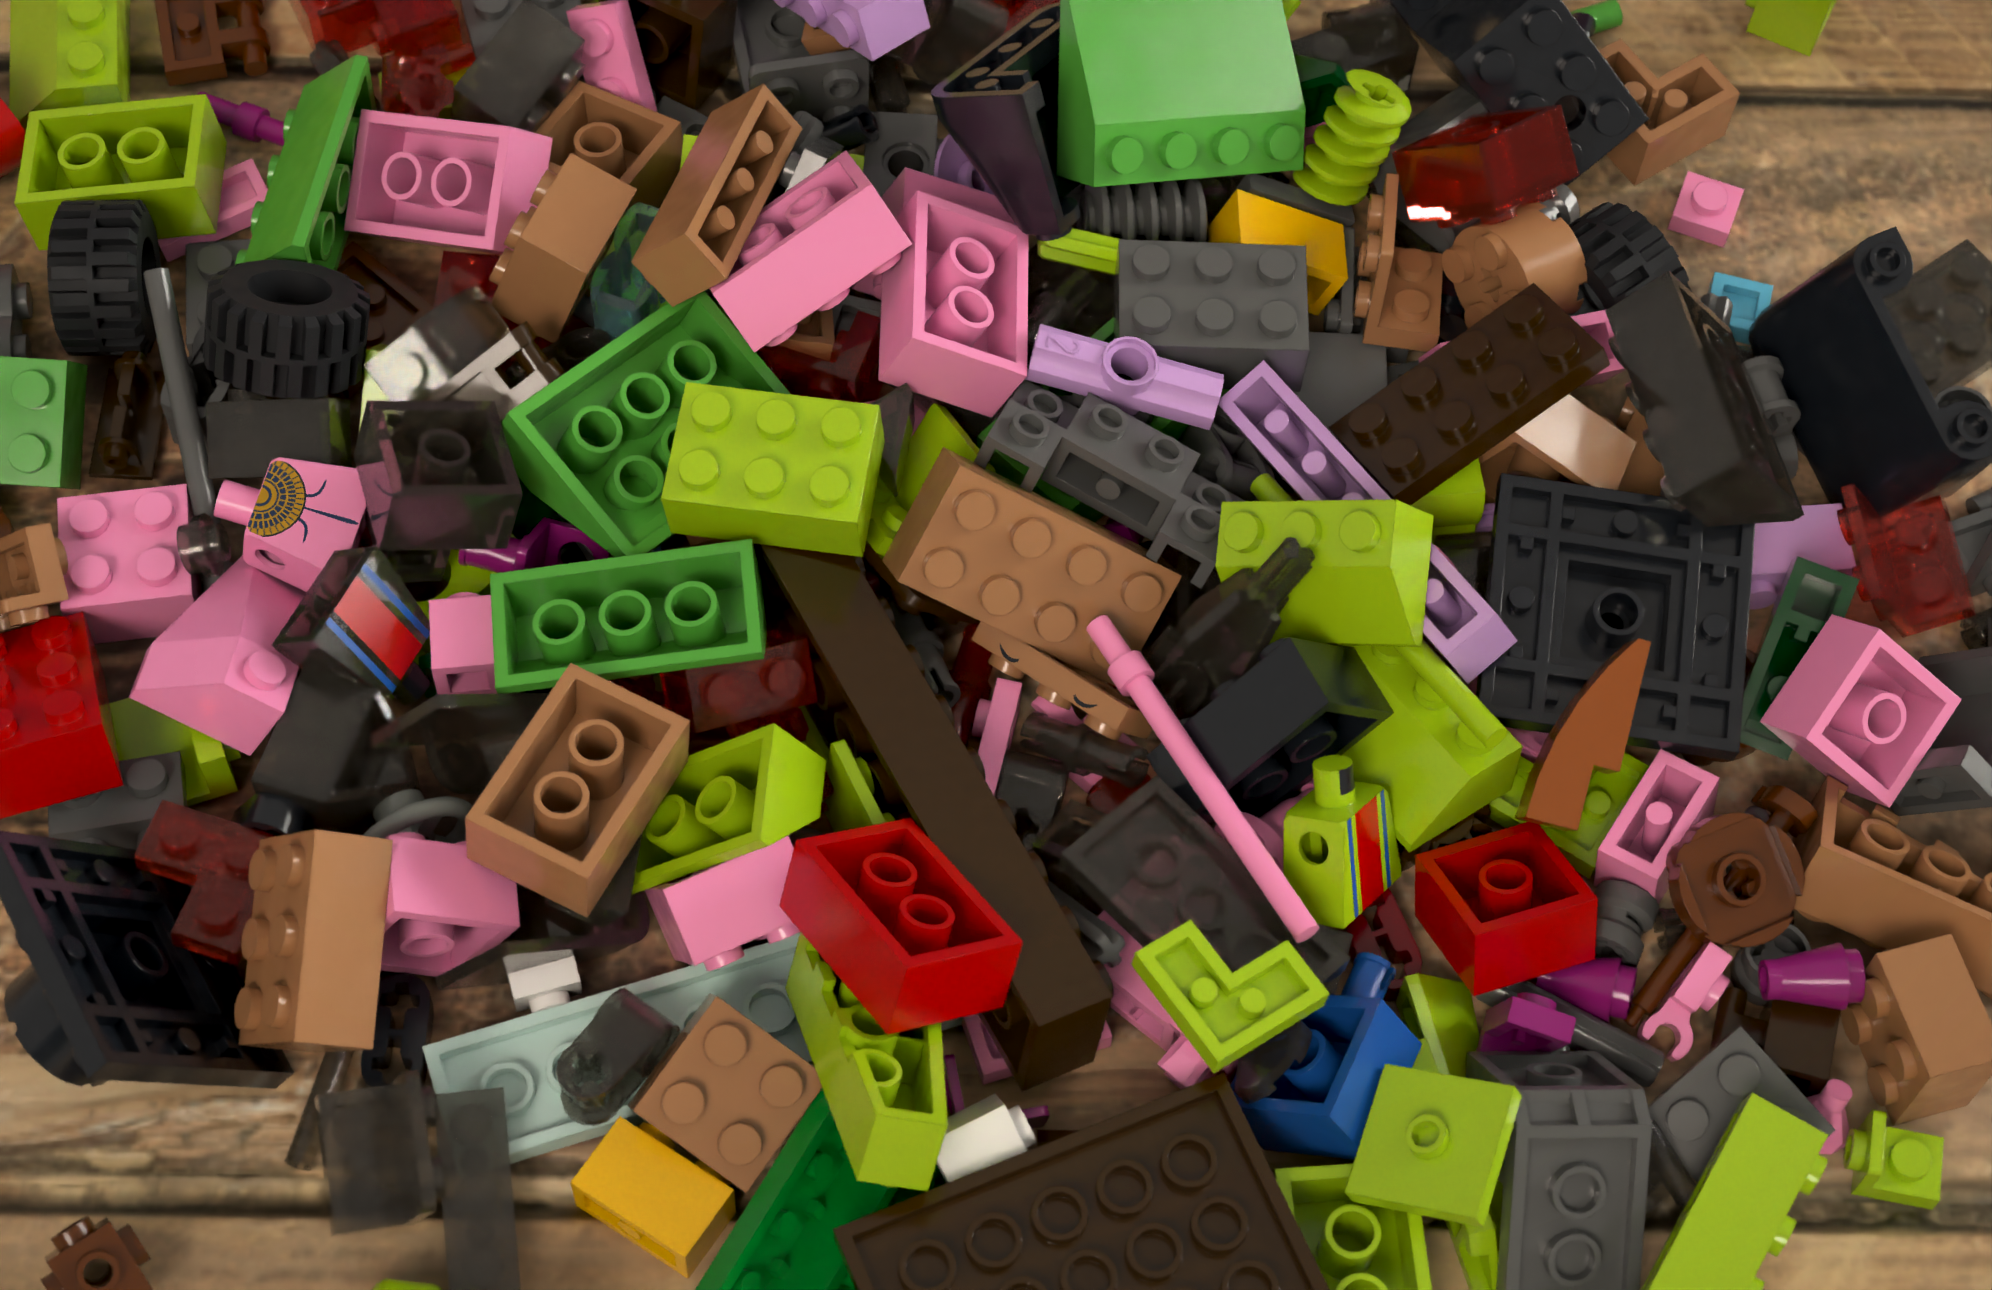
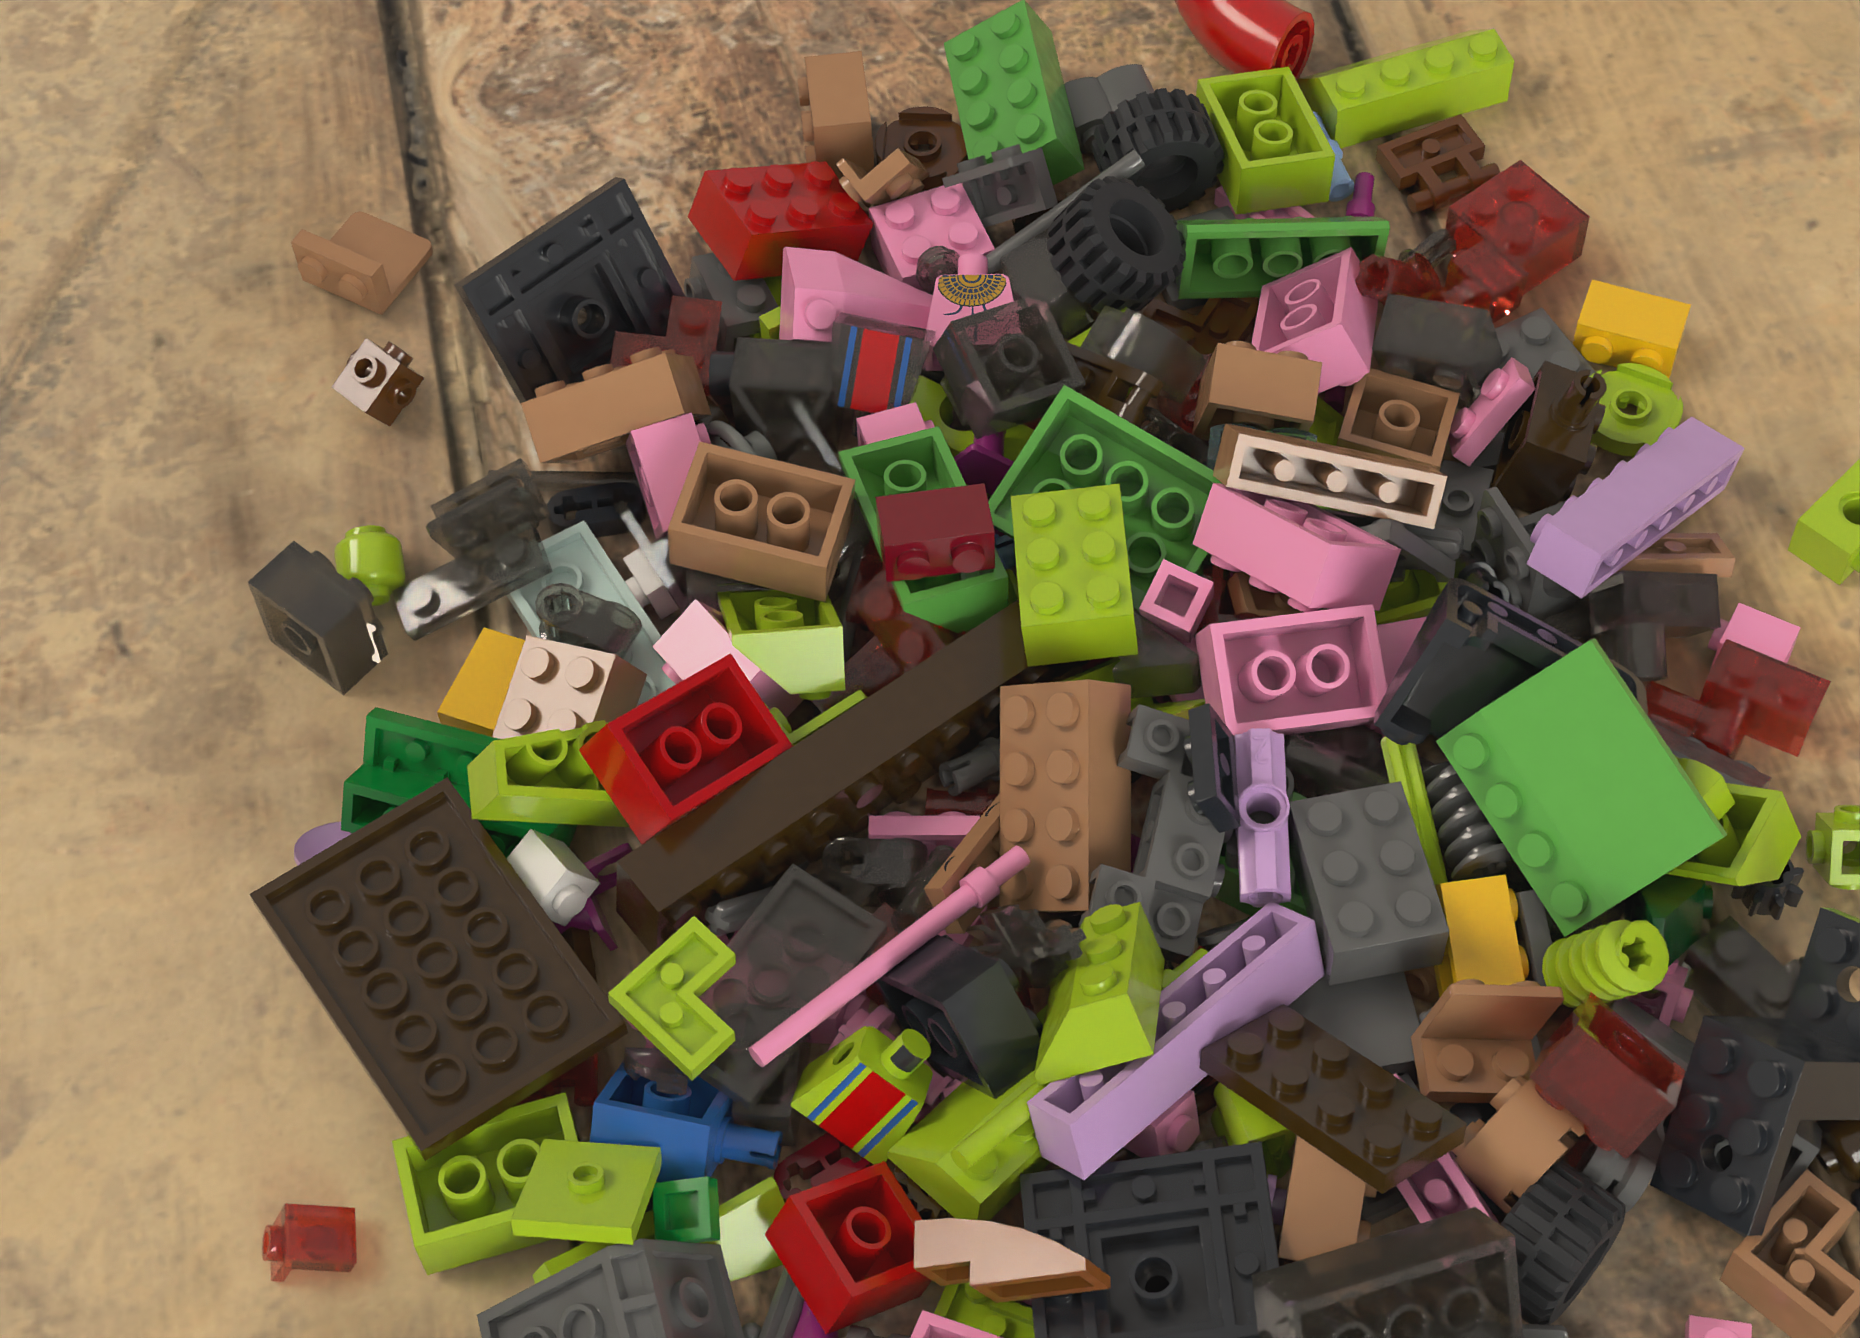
camera: 85 degrees right, 5 degrees down
magenta bracket [1476,992,1577,1052] -> none
none -> green plate [653,1176,721,1243]
none -> dark red brick [875,483,995,582]
none -> dark grey bracket [942,144,1058,228]
none -> bright pink brick [1139,559,1214,643]
none -> black plate [1184,703,1241,833]

